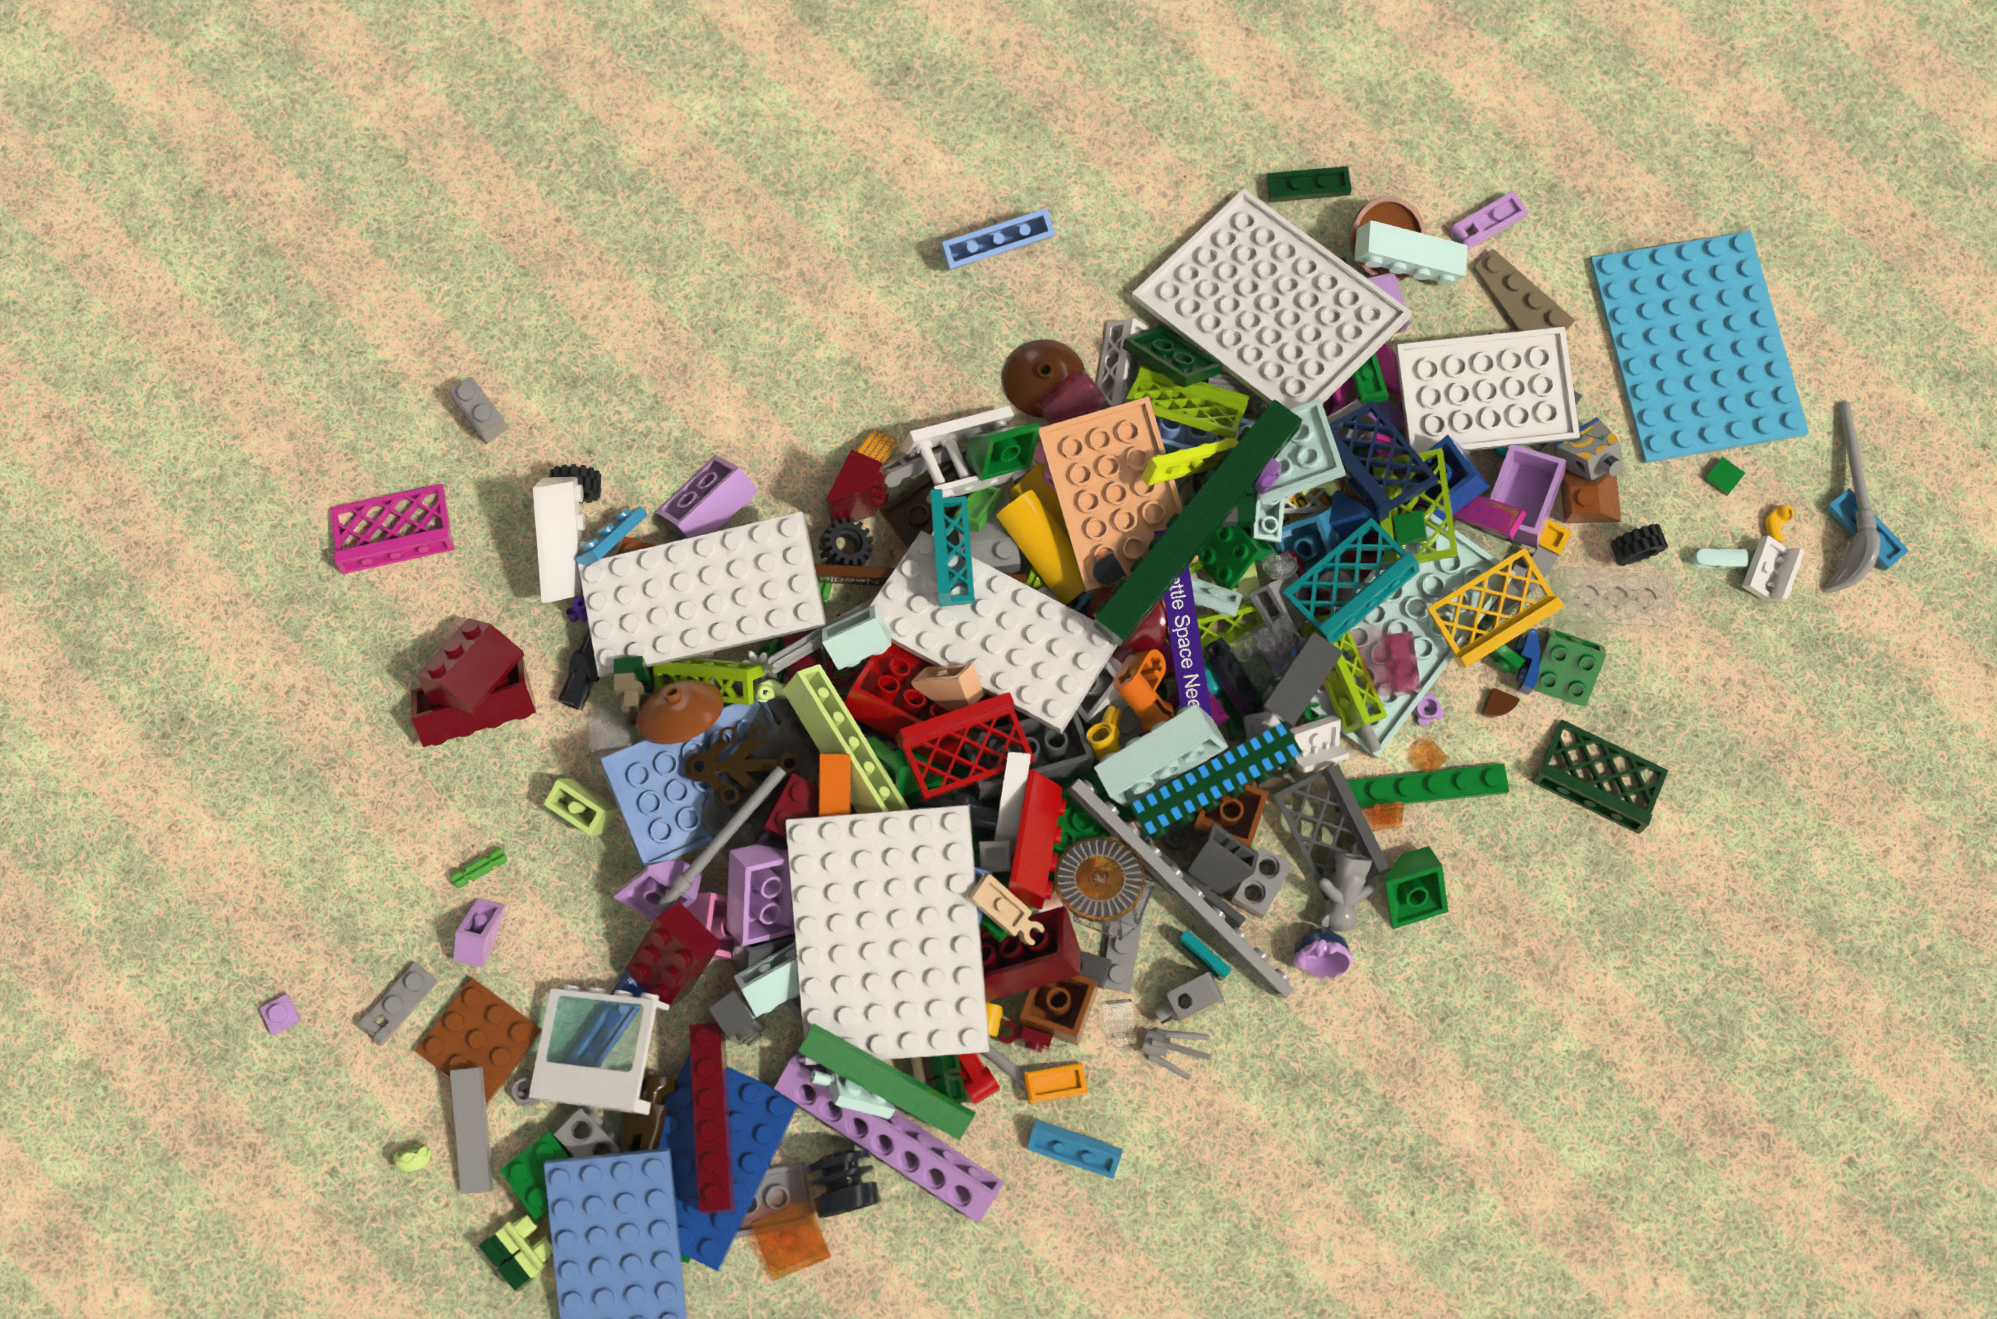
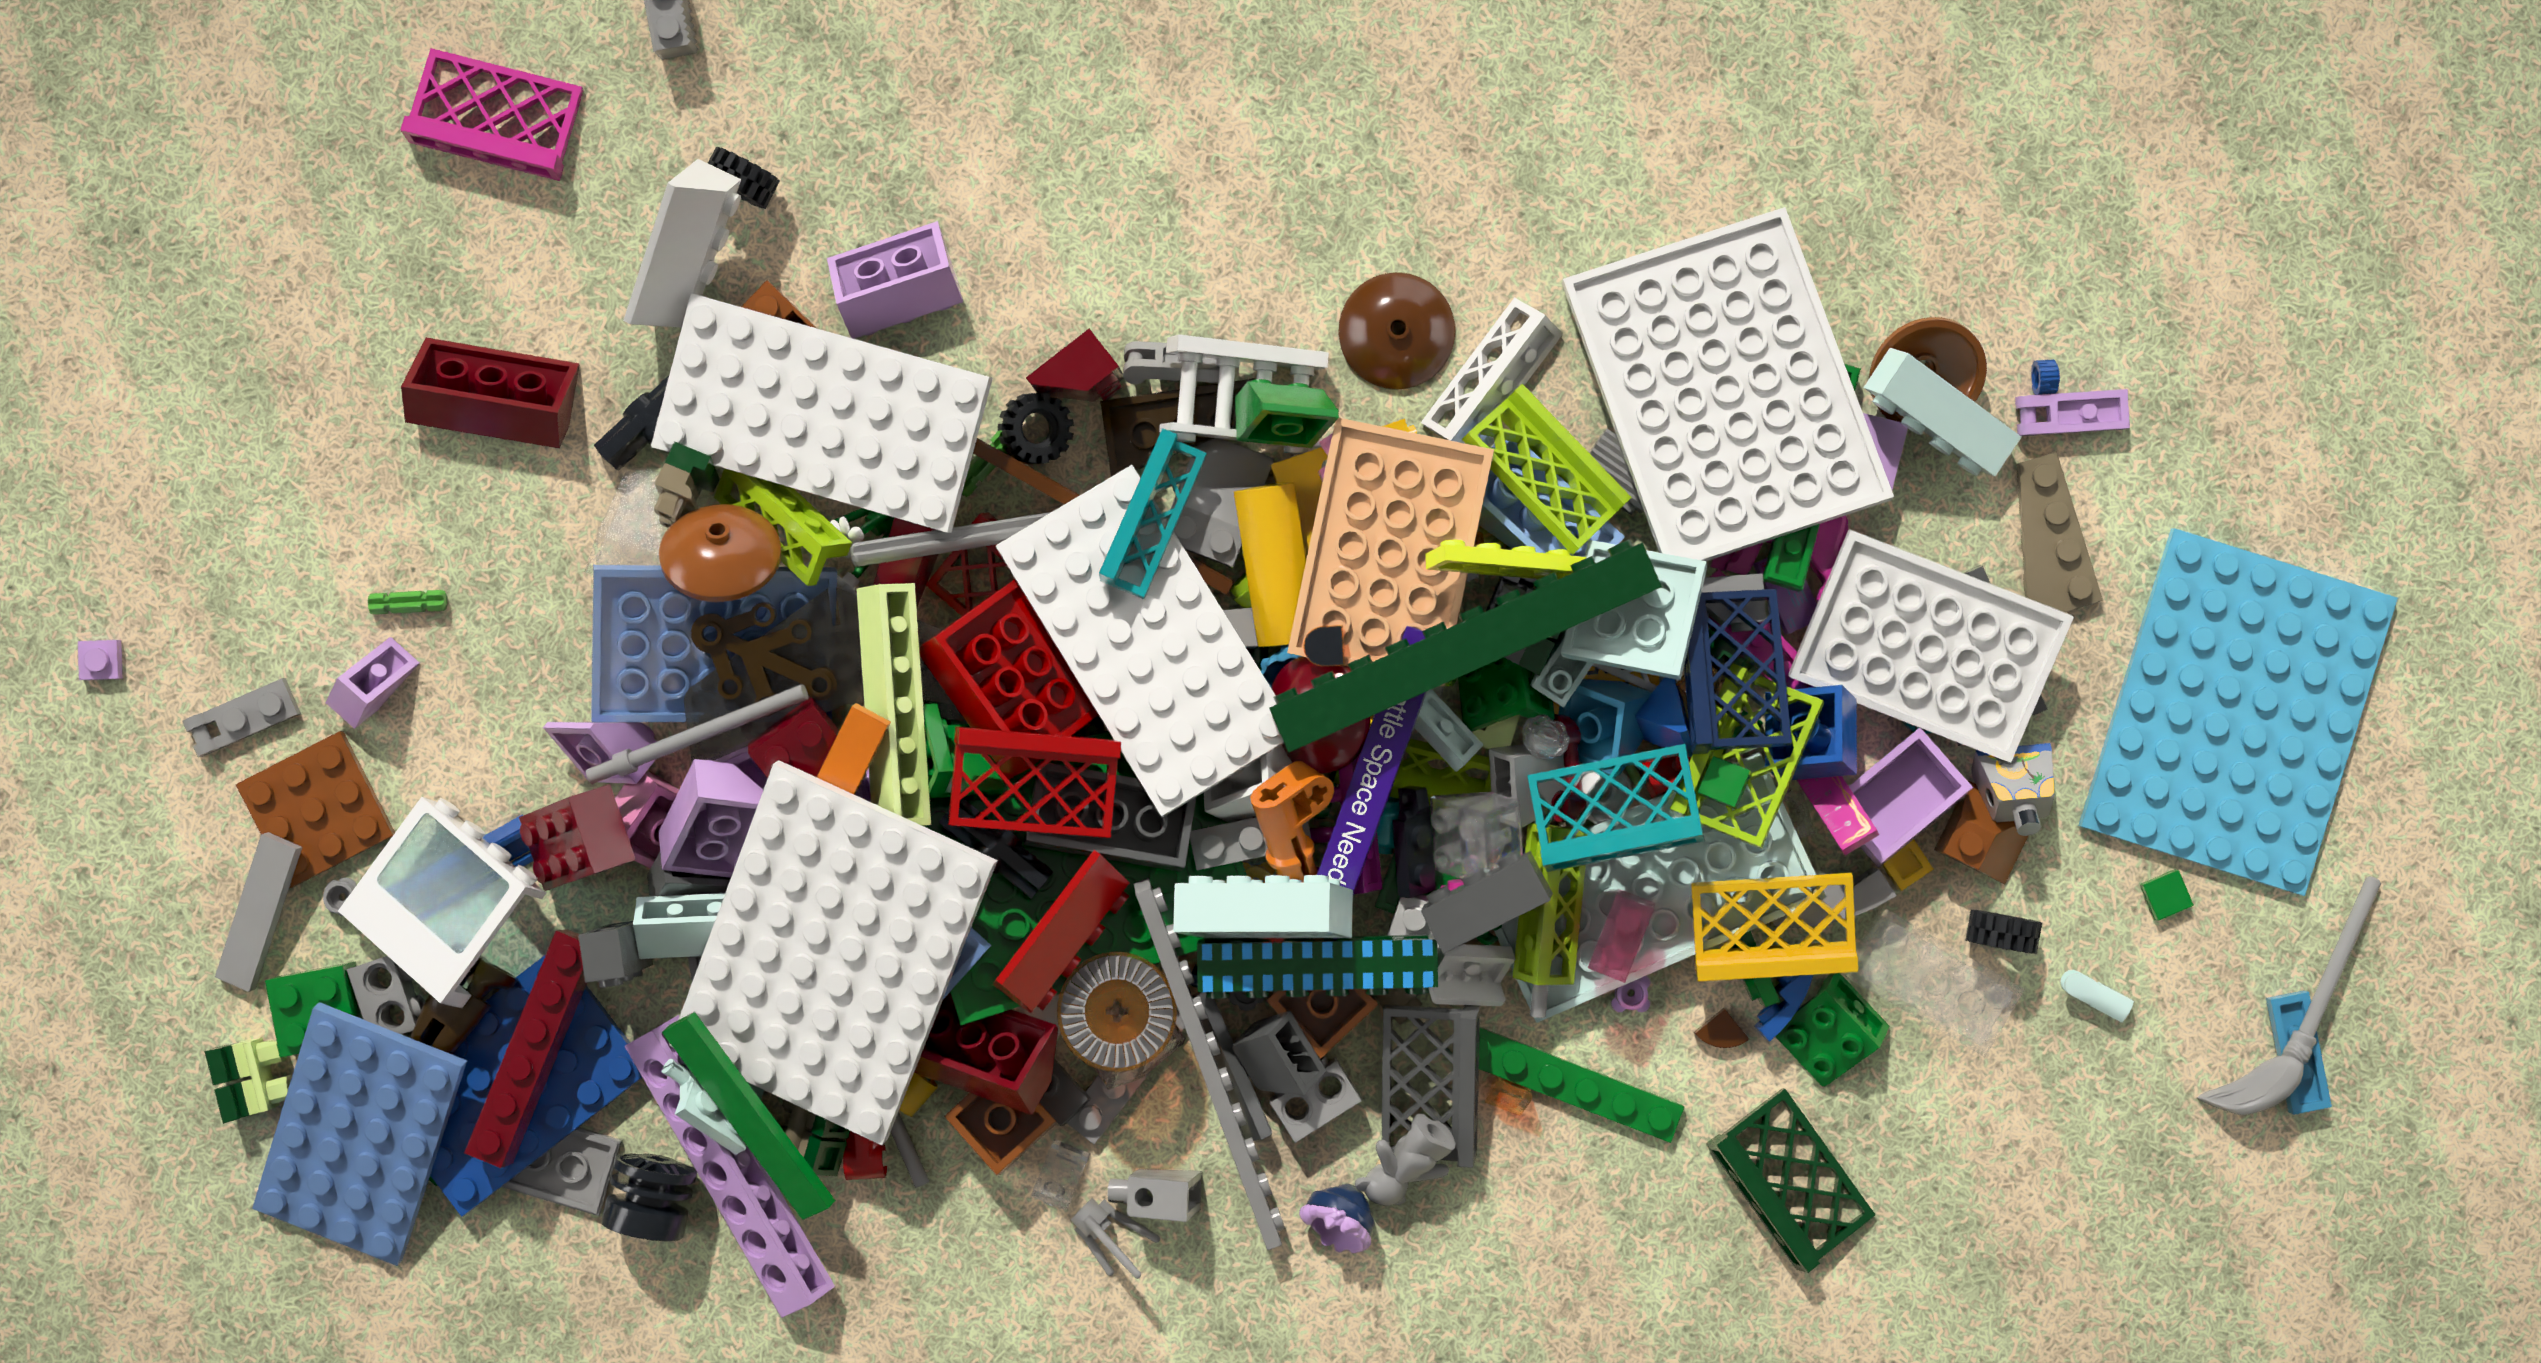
camera: 25 degrees right, 15 degrees up
yellowish green plate [392,1143,431,1172] -> none
dark red slope [416,618,524,713] -> none
yellowish green brick [543,778,619,836] -> none
dark purple arm [566,597,588,623] -> none
dark azure plate [575,506,647,566] -> none
clear orange plate [750,1198,831,1281] -> none
yellowish green arm [754,679,789,702] -> none
light aqua brick [822,605,891,670] -> none
light orange tile [856,429,898,464] -> none
light nougat slope [911,663,985,711] -> none
light blue brick [940,208,1055,271] -> none
bright green tile [953,486,1004,532] -> none
tan plate [967,873,1044,945] -> none
white tile [979,840,1011,872] -> none
white sticker [994,752,1031,855] -> none
dark red plate [998,1020,1053,1053] -> none
light orange tile [1022,1063,1088,1104] -> none
dark azure plate [1027,1119,1123,1179] -> none
clear pink brick [1036,369,1106,425] -> none
yellow axle [1086,706,1122,761] -> none
dark green plate [1122,326,1223,388] -> none
teal tile [1178,929,1232,981] -> none
medium lavender tile [1255,458,1281,495] -> none
dark green plate [1266,166,1352,203] -> none
green slope [1384,846,1449,929] -> none
clear orange tile [1413,737,1449,772] -> none
white bracket [1742,536,1804,602] -> none
yellow arm [1765,504,1794,544] -> none
none -> blue axle [2031,359,2060,395]

